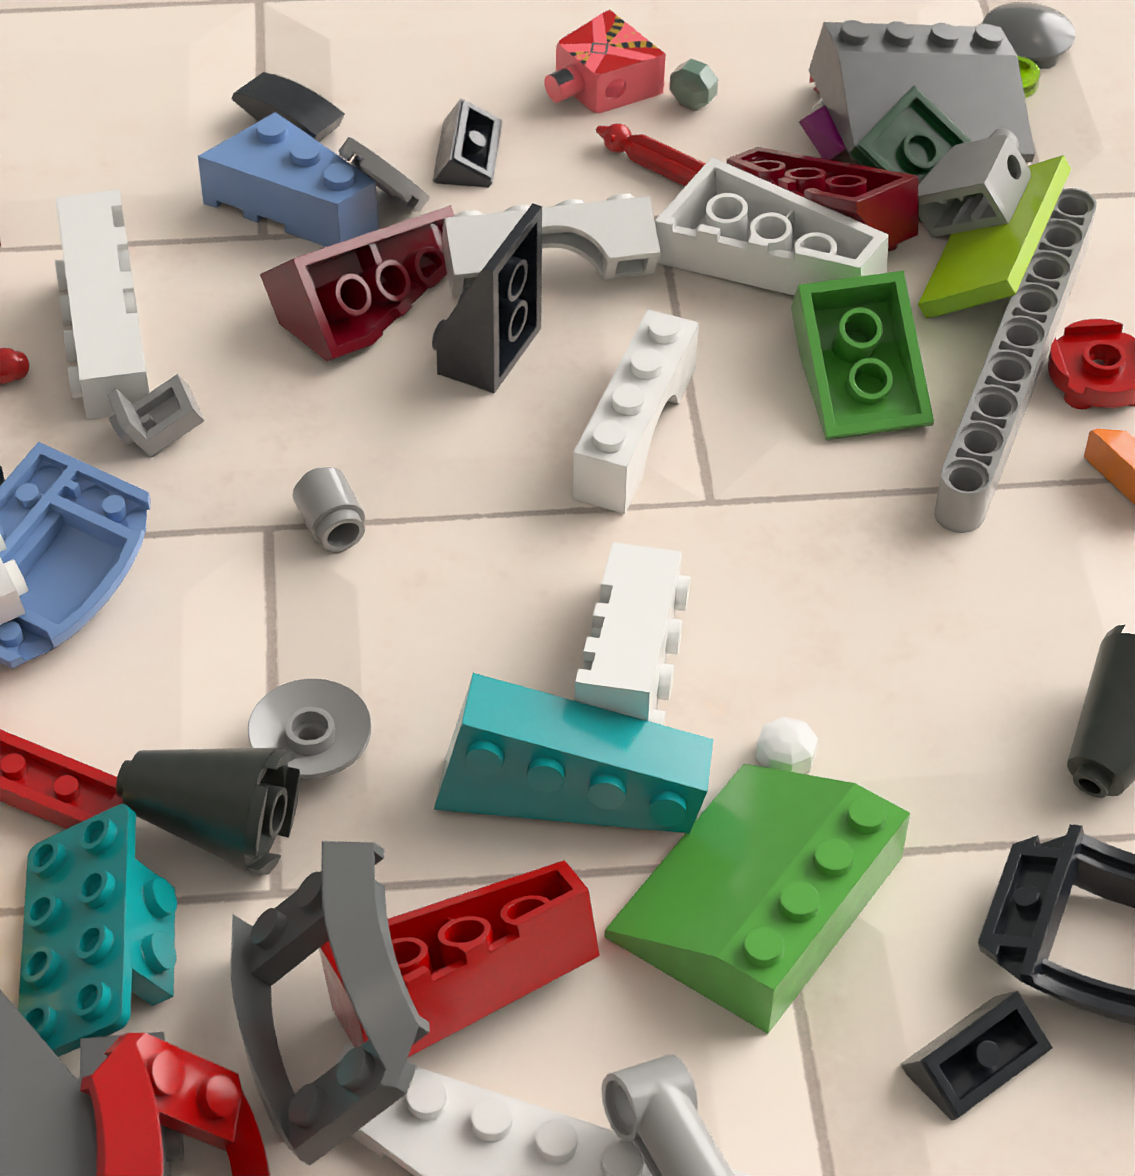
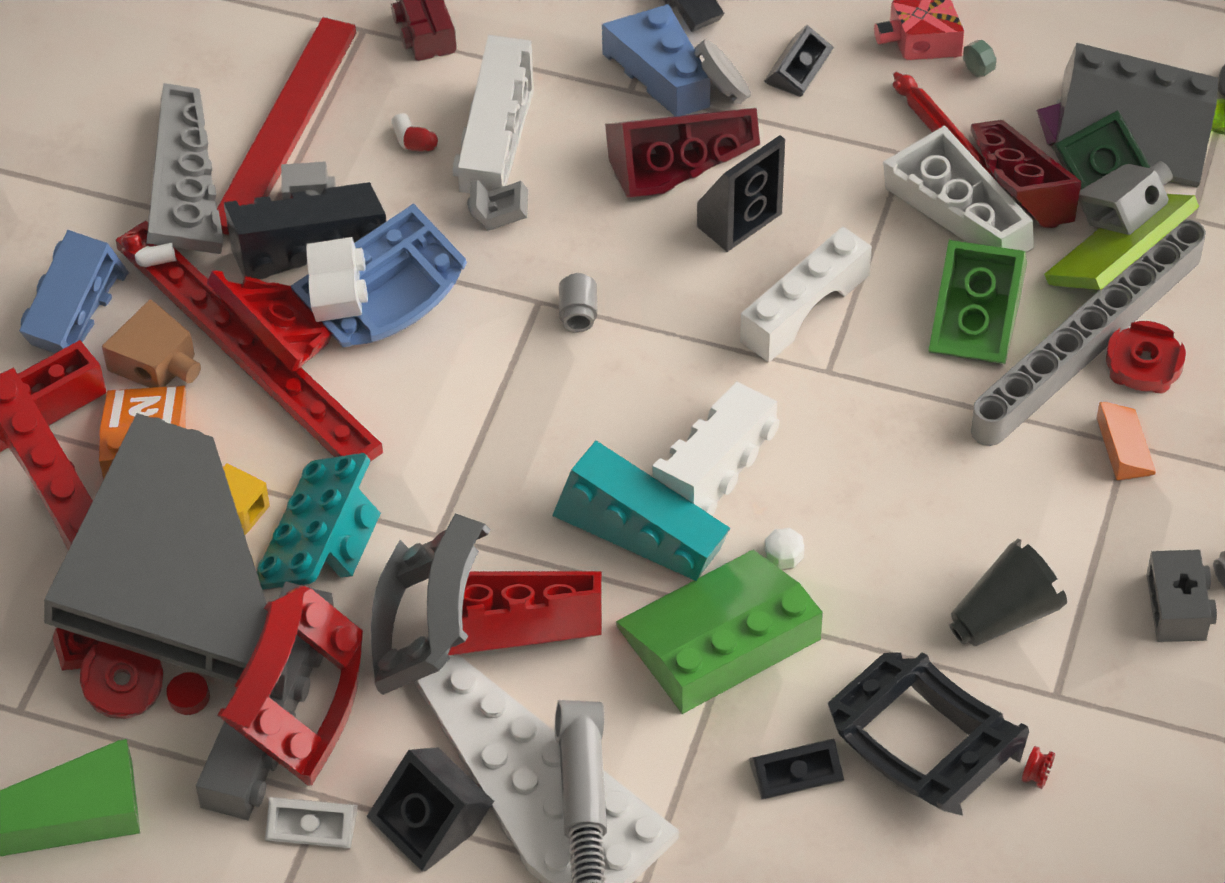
camera: 25 degrees right, 5 degrees up
pearl dark grey cone [116,748,300,875] -> none
light grey dish [248,679,371,779] -> none
white arch [442,194,661,297] -> none

